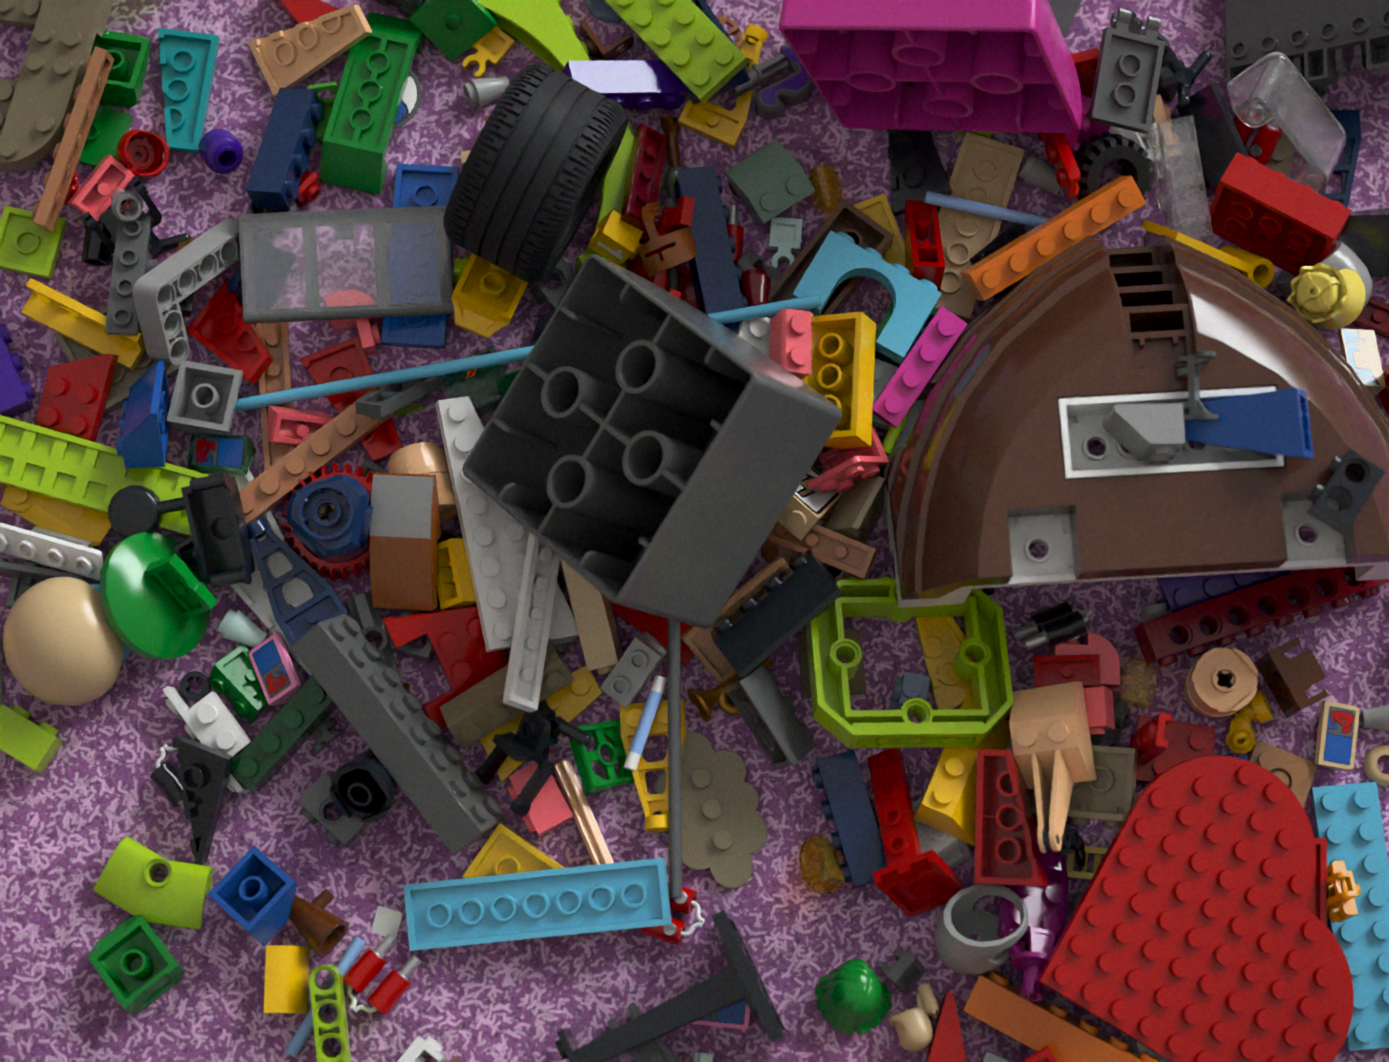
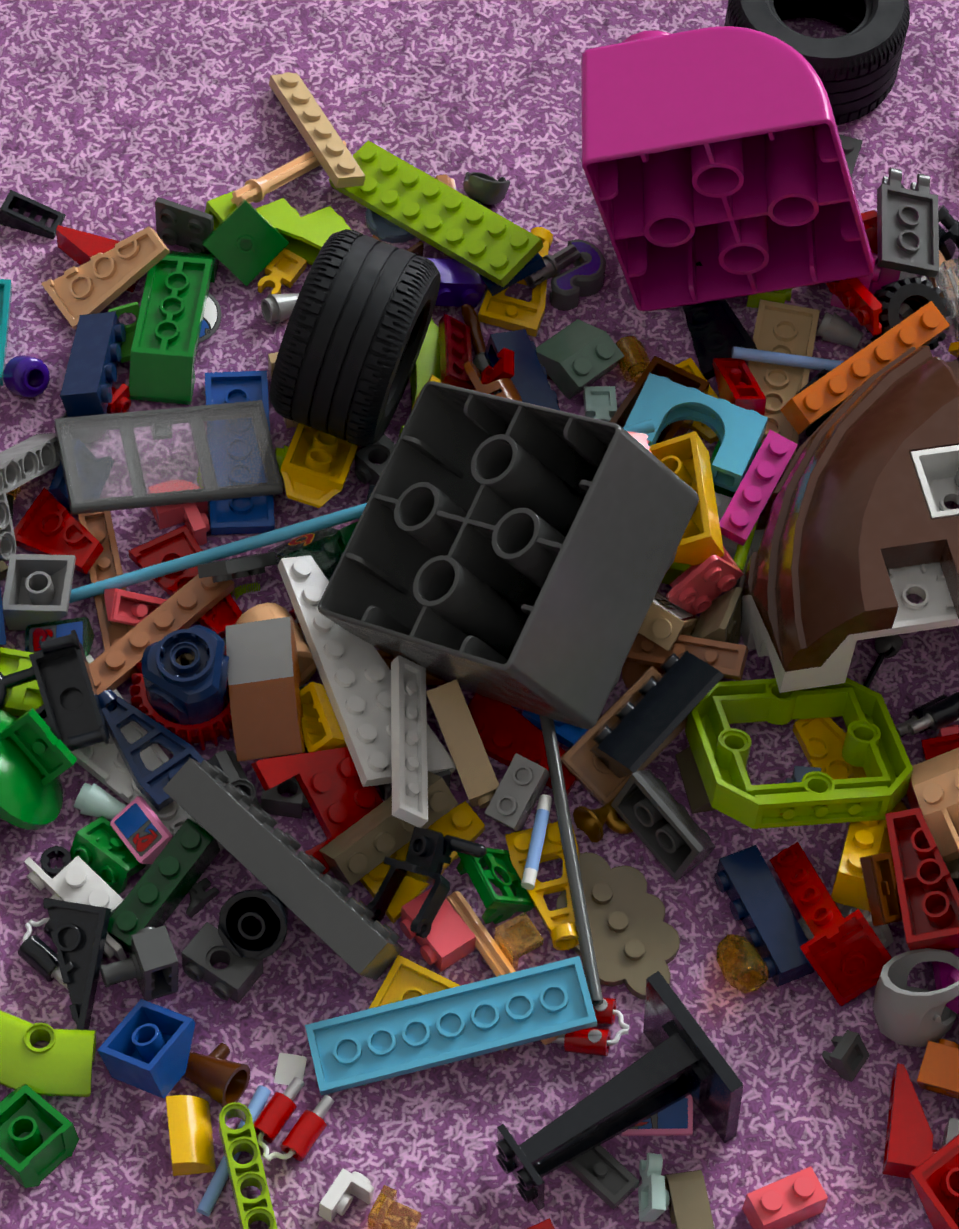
camera: 10 degrees left, 20 degrees down
green hair [815,958,892,1035] -> none
tan piece [888,983,940,1052] -> none
none -> dark grey brick [100,925,179,1001]
none -> clear yellow panel [494,912,543,970]
none -> reddish brown tile [860,851,903,927]

